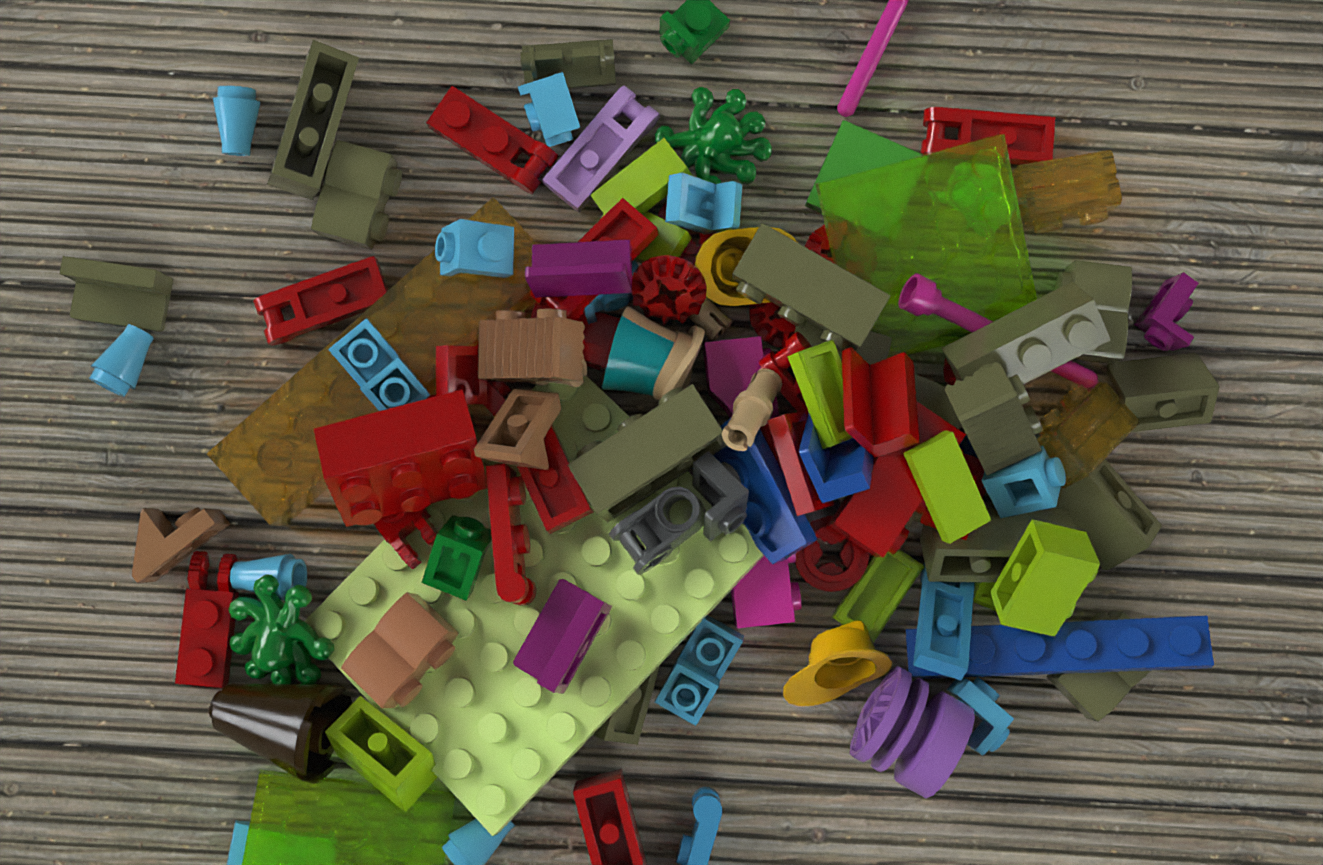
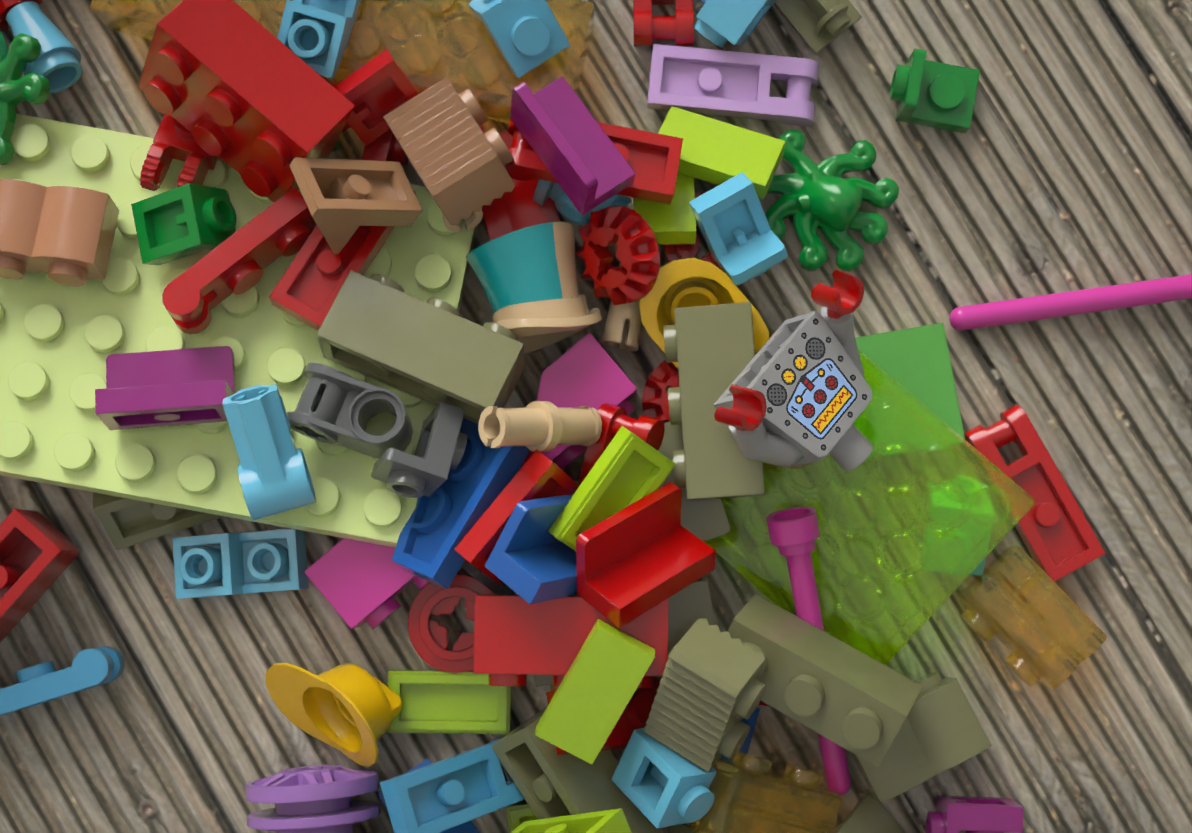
camera: 65 degrees right, 0 degrees up
none -> medium azure piece [223,384,316,520]
none -> torso [713,269,873,471]

